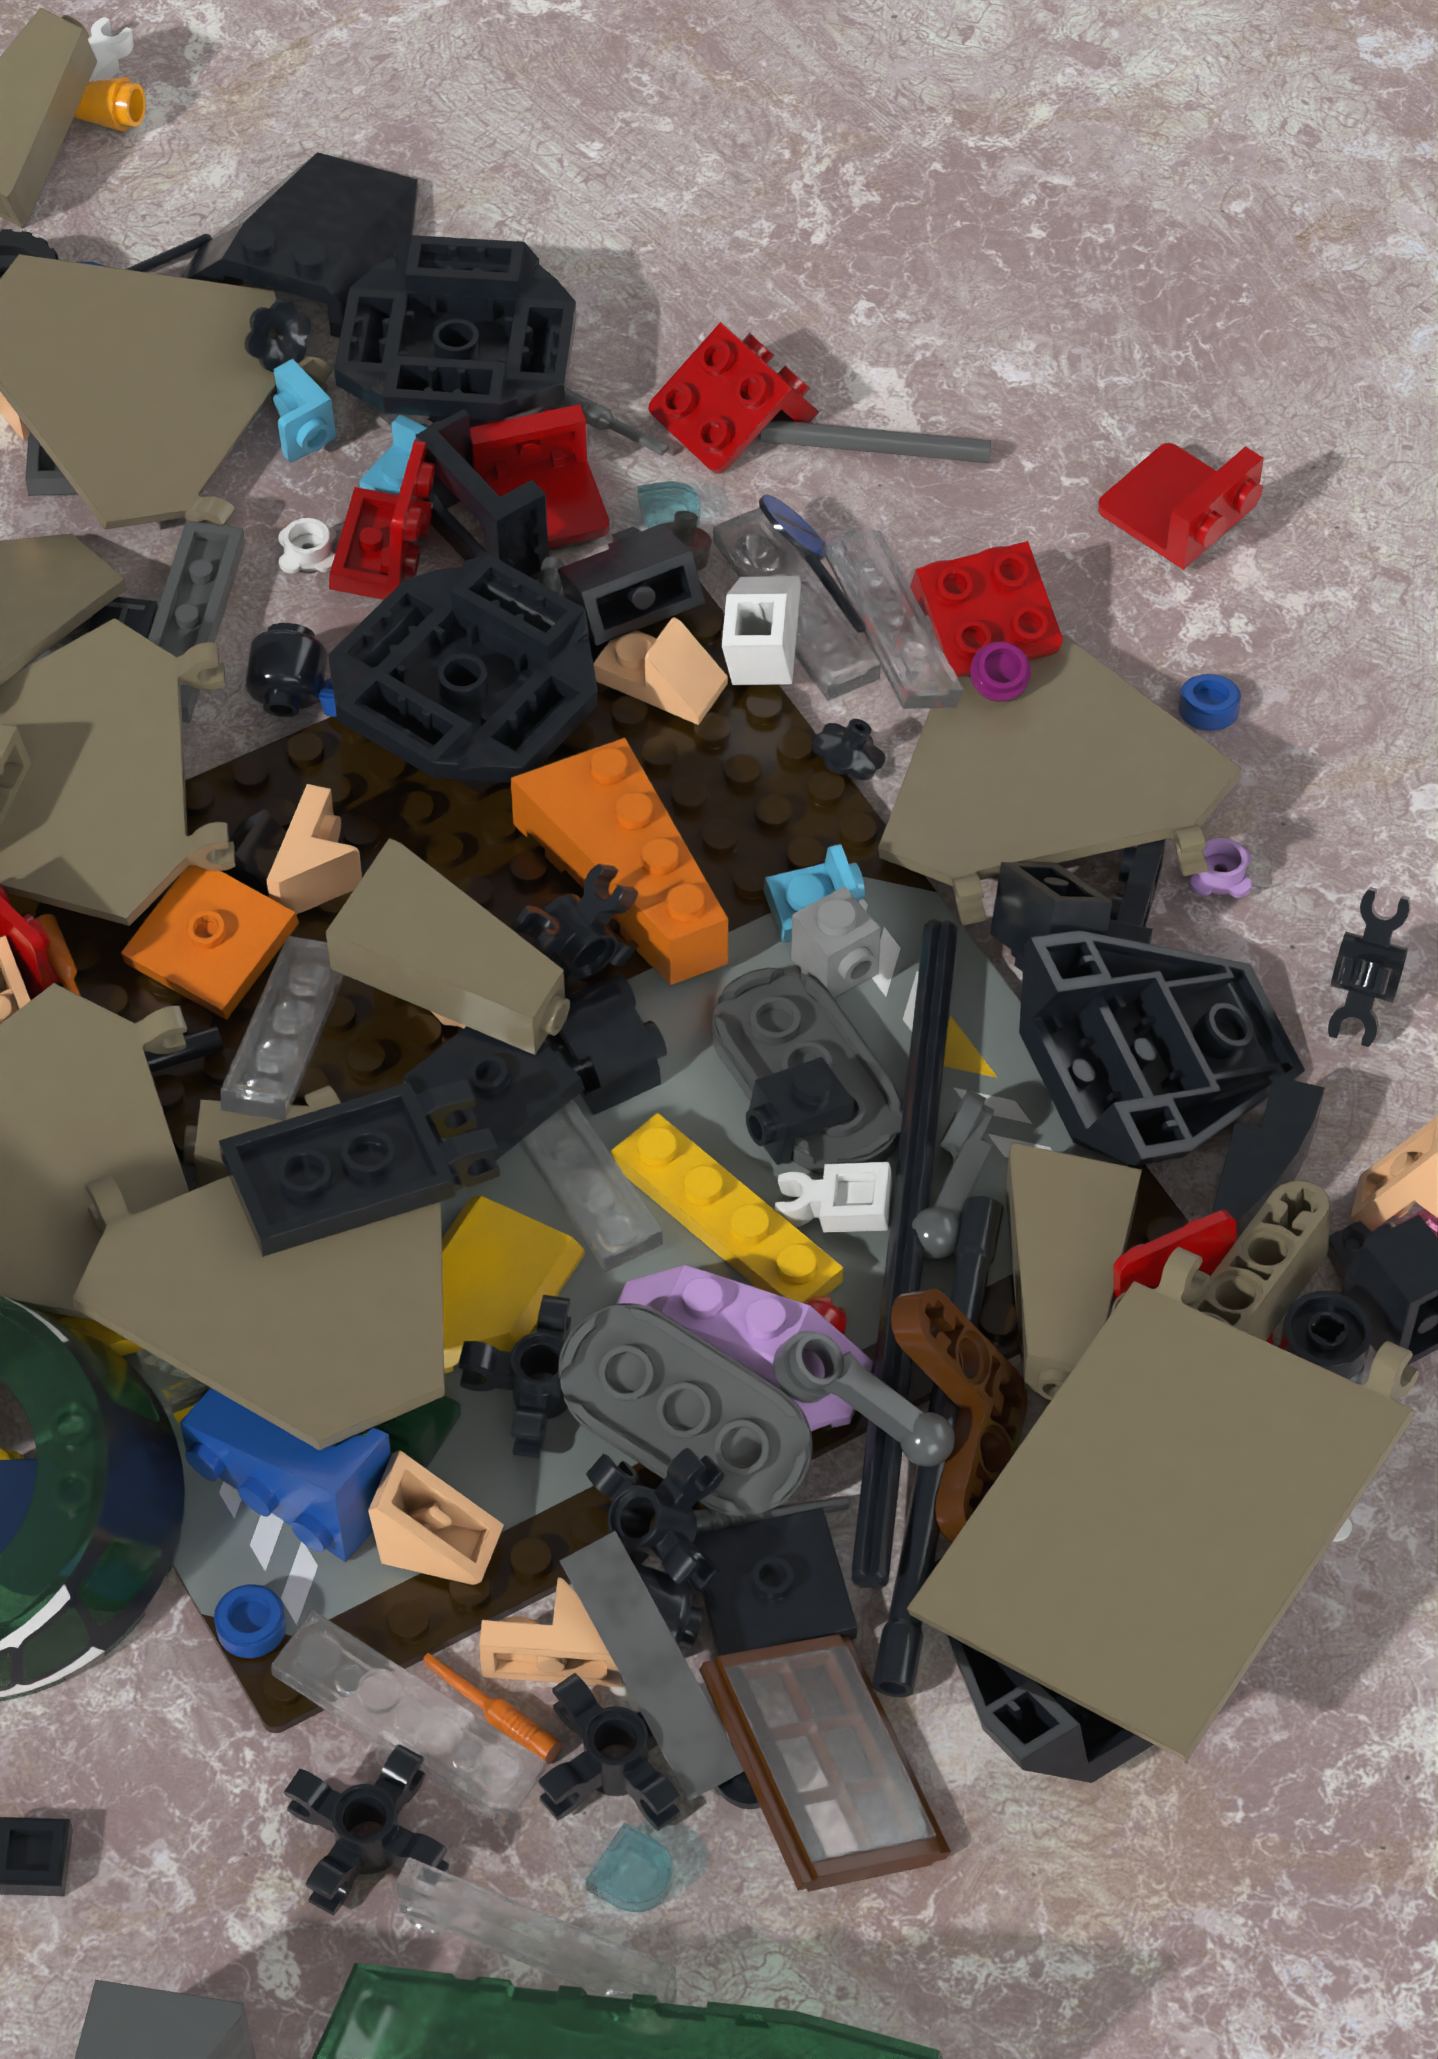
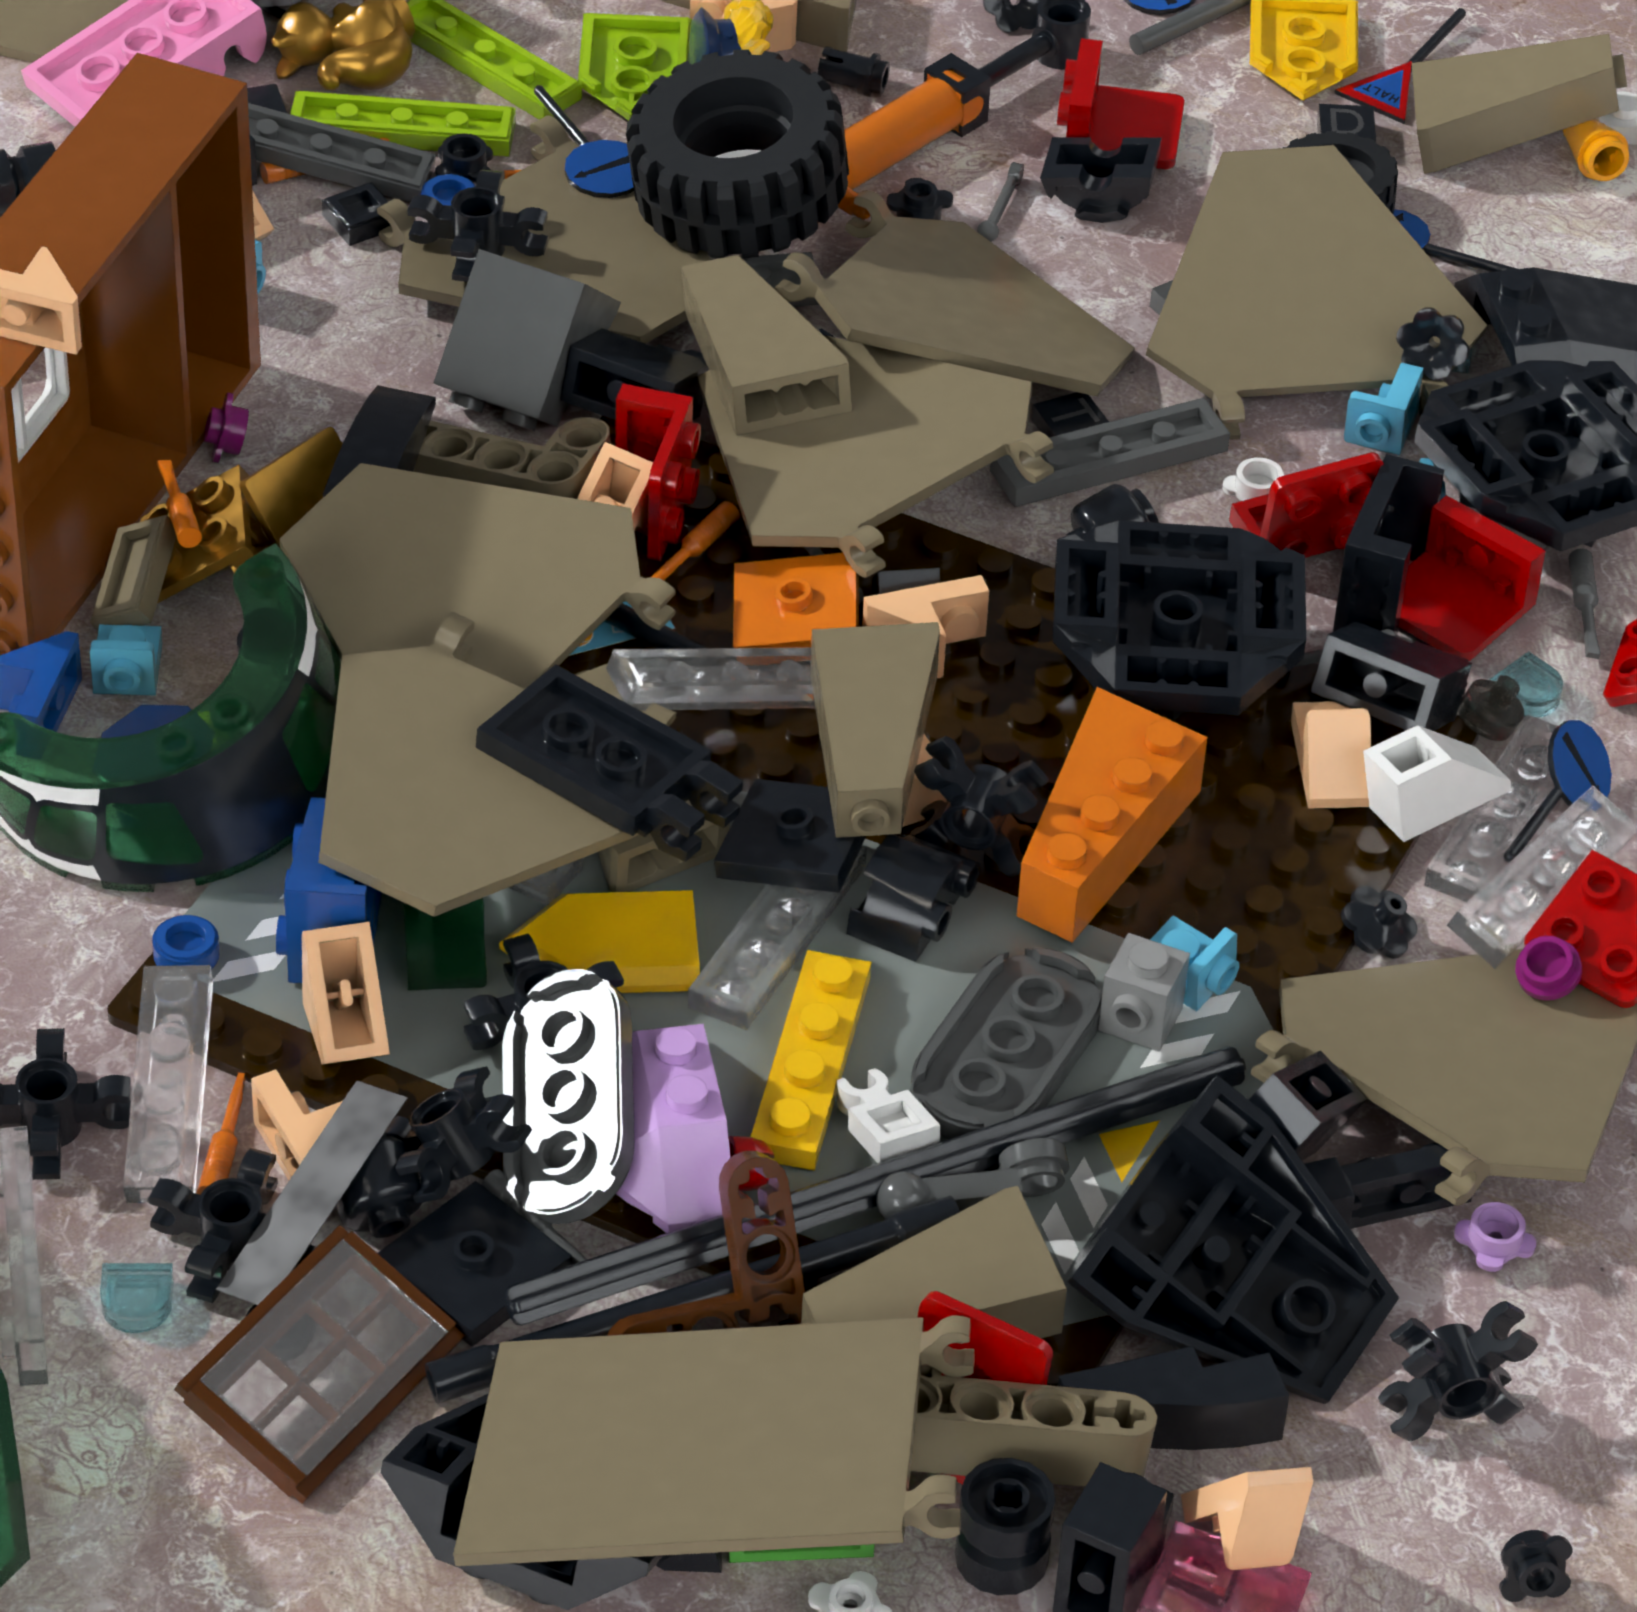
camera: 55 degrees right, 10 degrees down
black bracket [746,1057,855,1165] -> none
dark grey piece [773,1331,955,1467] -> none

